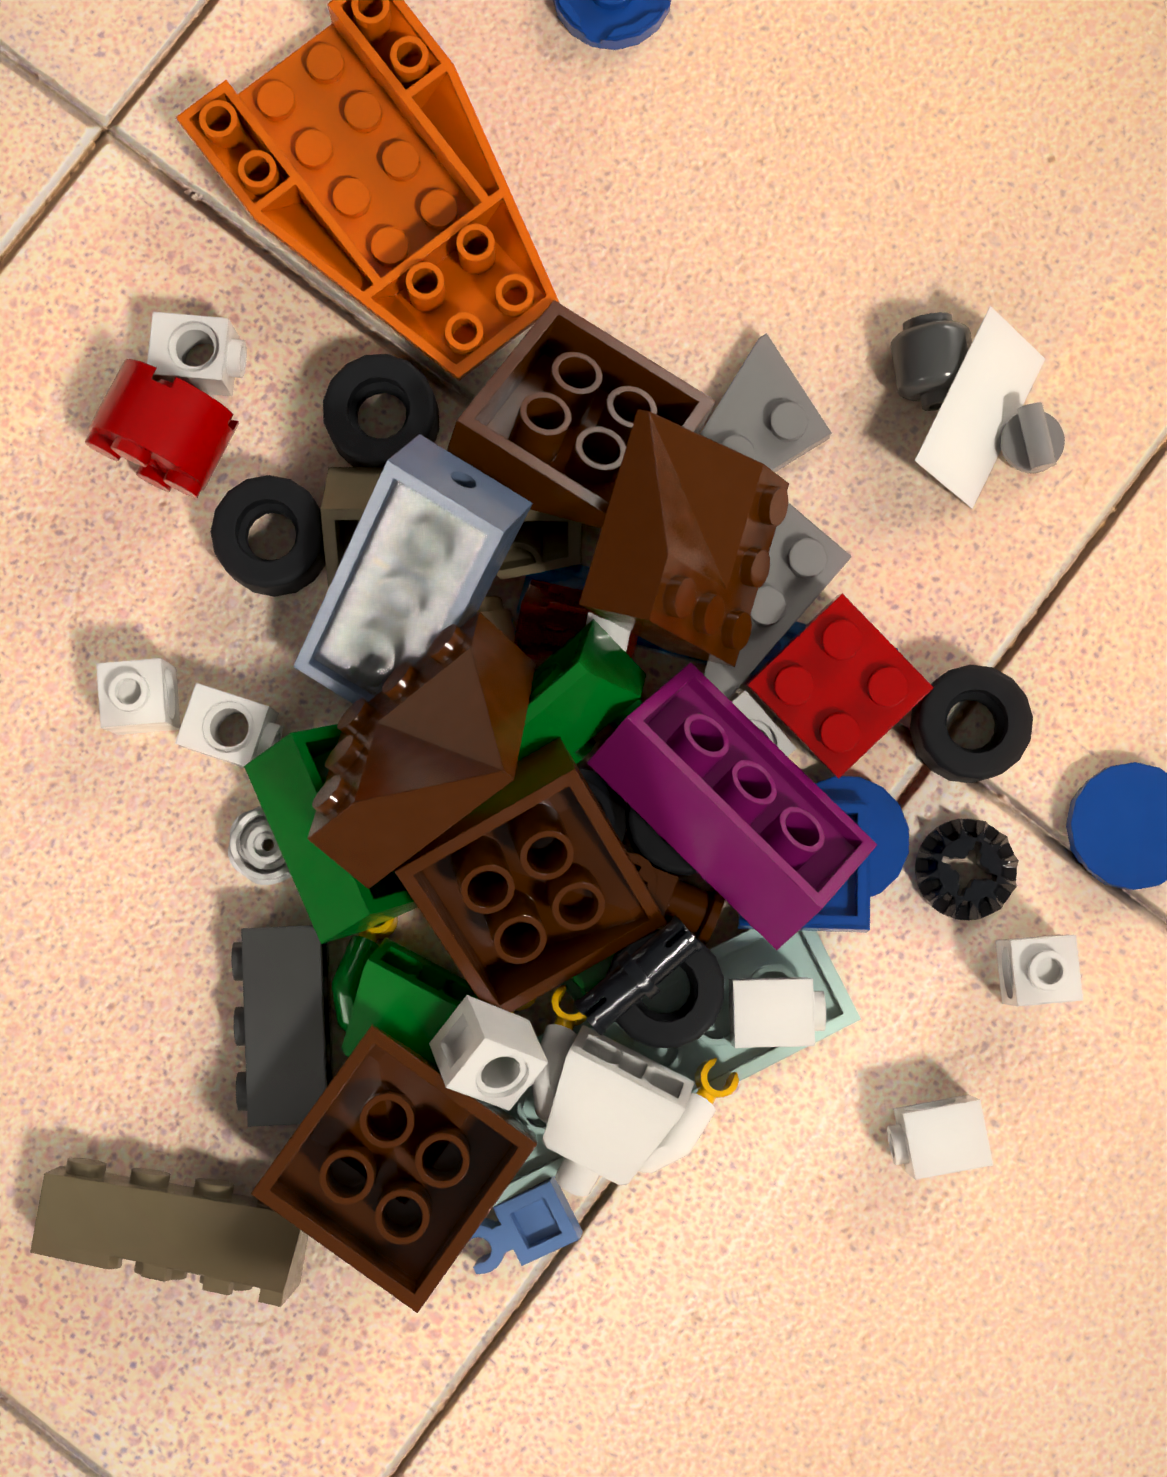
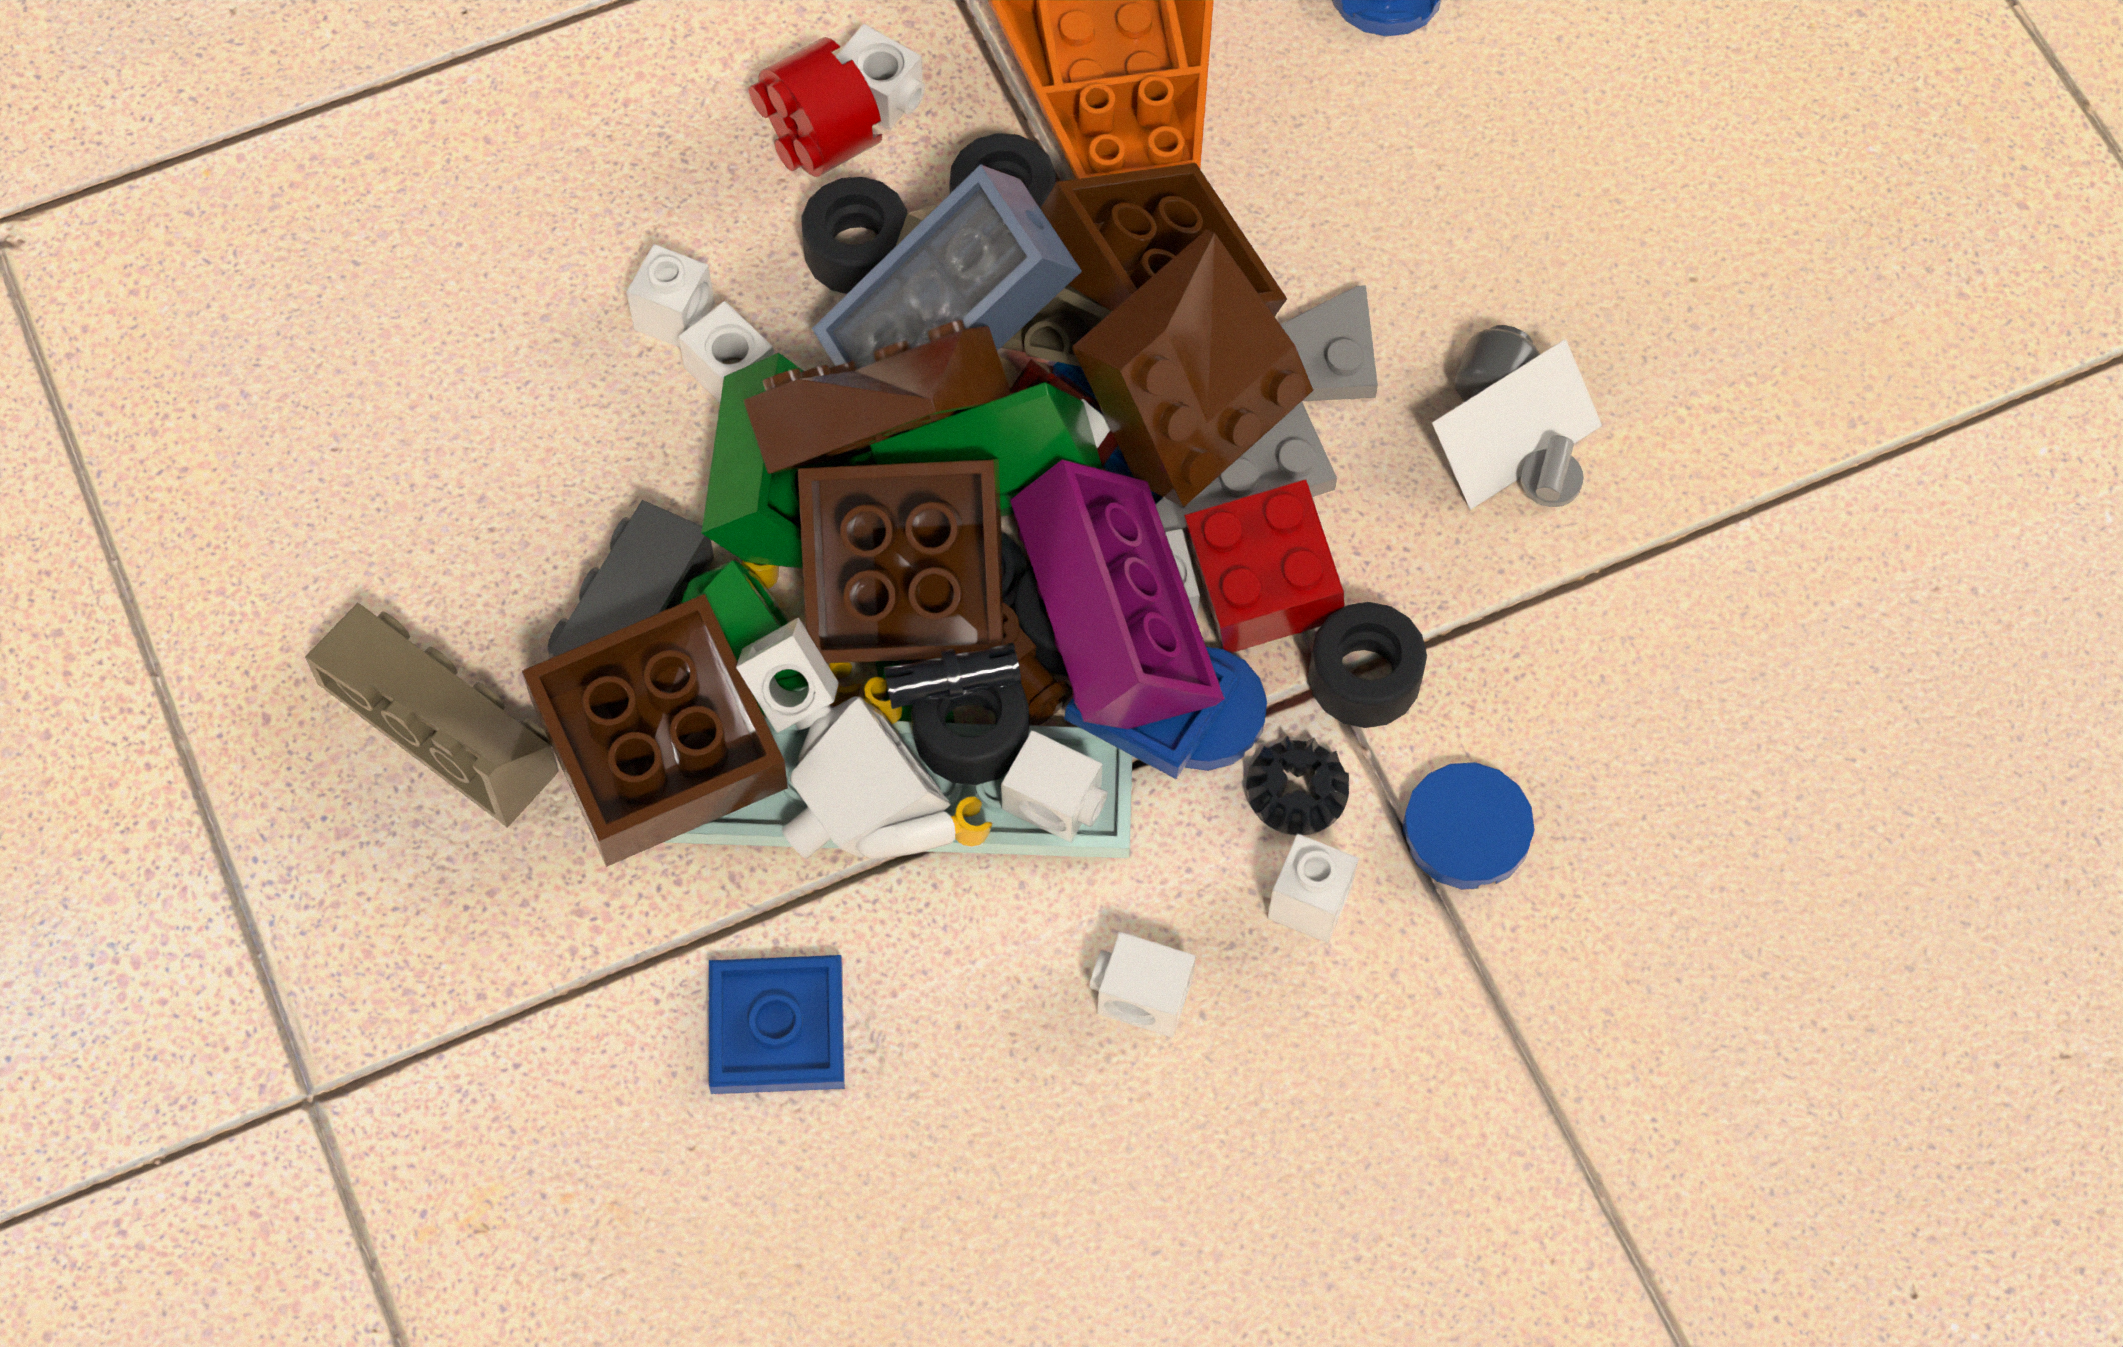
camera: 25 degrees right, 20 degrees down
white plate [228,806,292,885] -> none
medium blue plate [469,1176,583,1274] -> none
none -> blue tile [709,955,845,1094]

